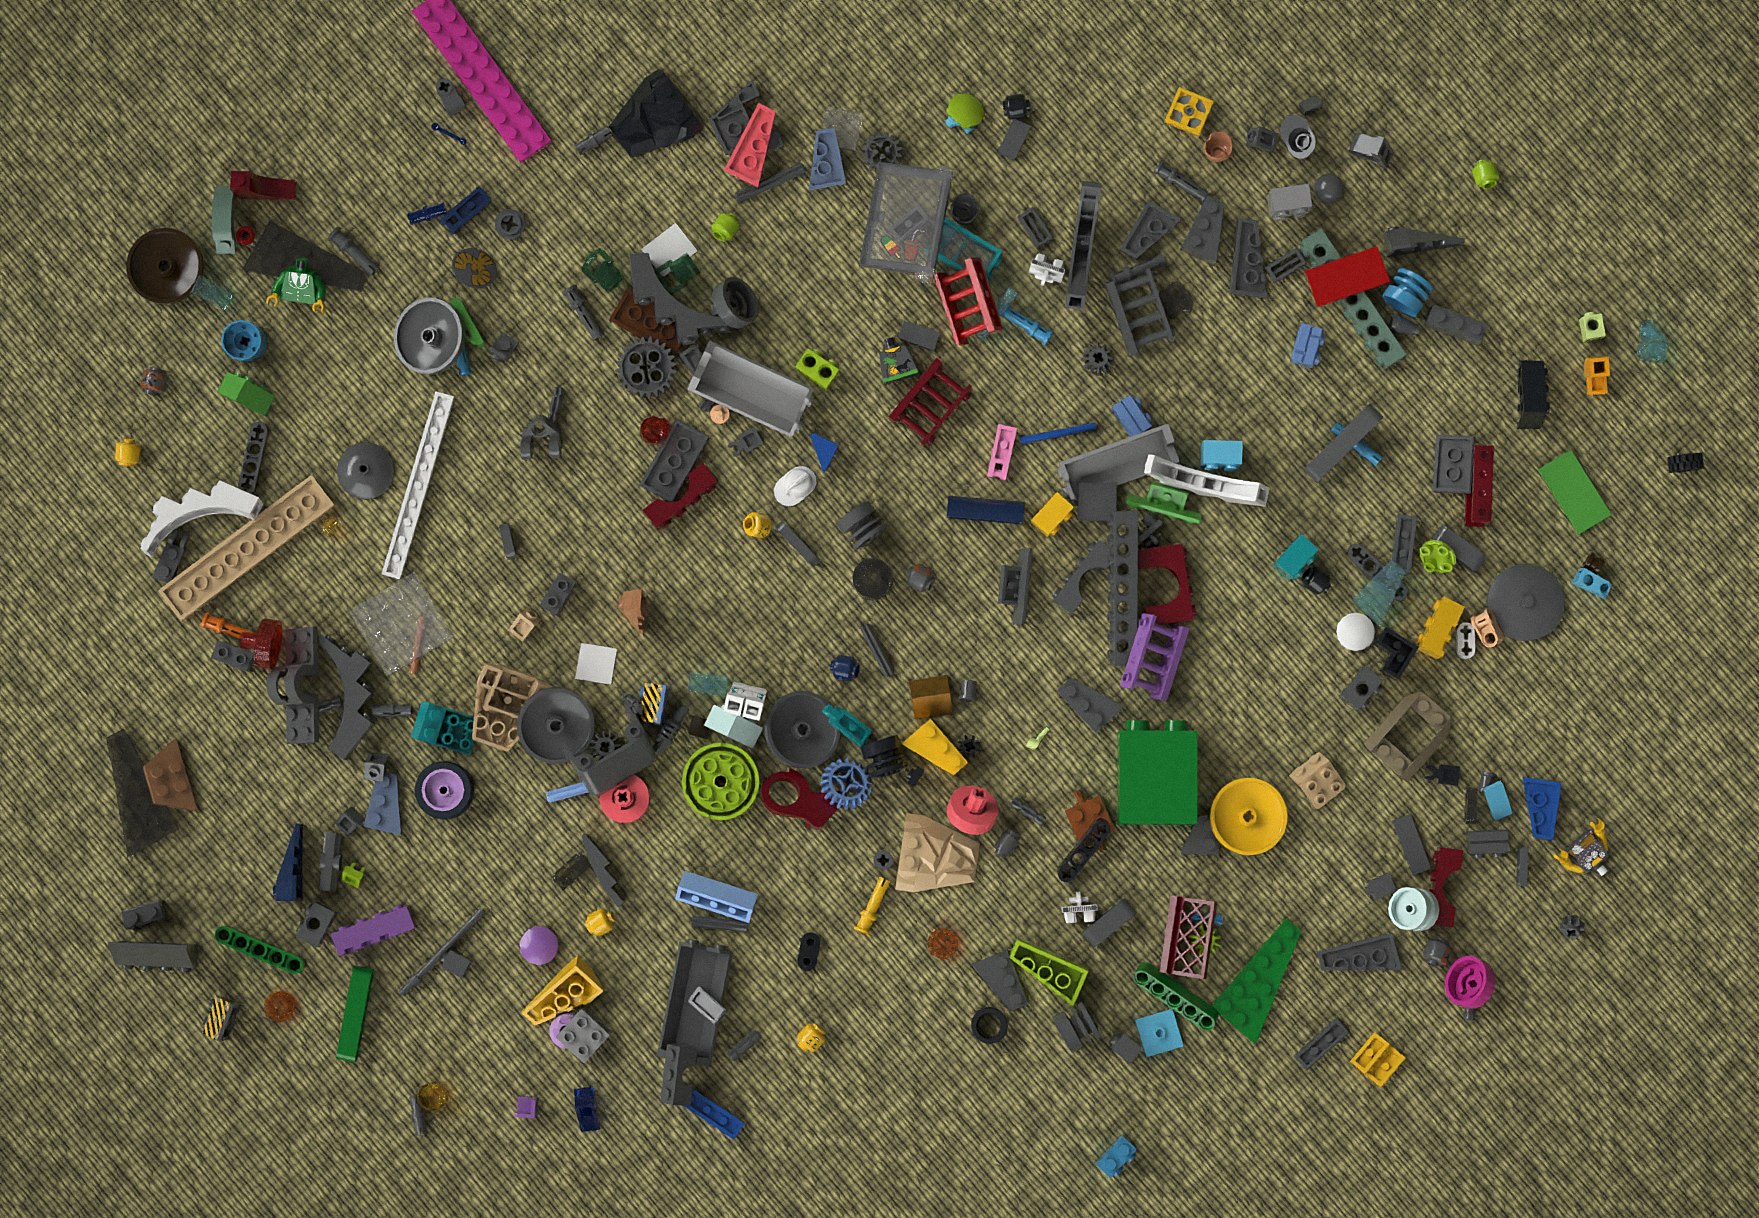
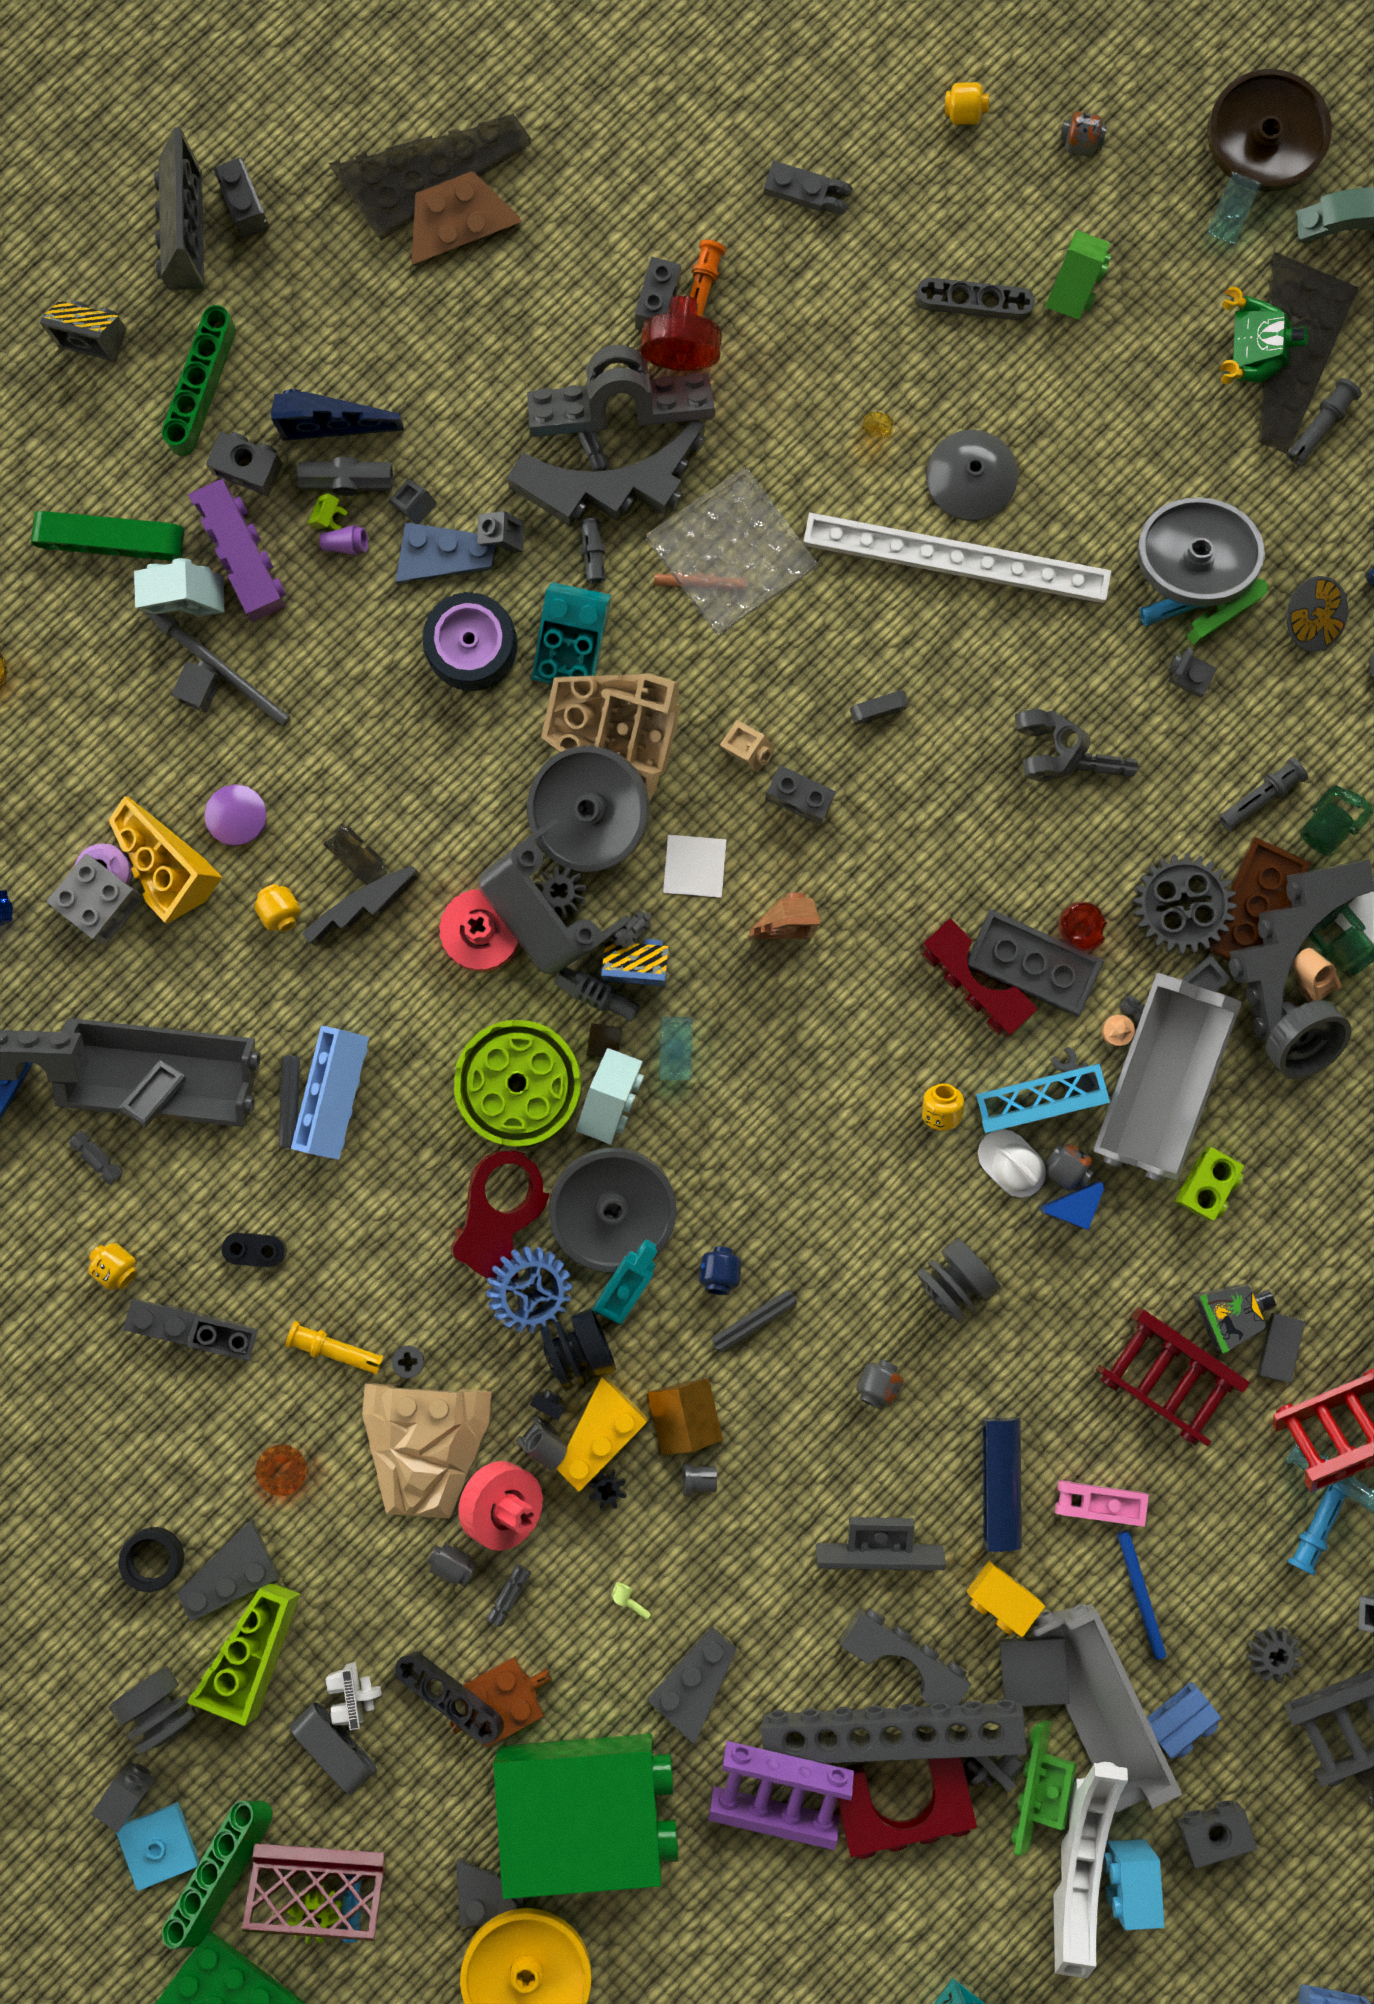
camera: 80 degrees right, 0 degrees up
white arch [140,480,263,557] -> none
tan plate [158,475,335,621] -> none
dark azure wheel [221,320,268,362] -> none
red plate [236,226,255,245] -> none
clear orange gear [264,991,295,1022] -> none
light blue axle [546,782,588,802] -> none
white hips [723,682,767,721] -> none
dark grey beam [775,521,820,567] -> none
clear smoke wheel [852,558,893,601] -> none
none -> dark grey slope [123,1298,258,1361]
none -> light aqua brick [134,558,225,617]
none -> medium lavender cone [320,525,368,556]
none -> dark grey piece [516,1415,567,1470]
none -> medium azure fence [976,1063,1110,1133]
none -> dark grey head [1045,1144,1094,1191]
none -> dark grey brick [1176,1801,1257,1868]
none -> light nougat piece [1292,948,1342,1003]

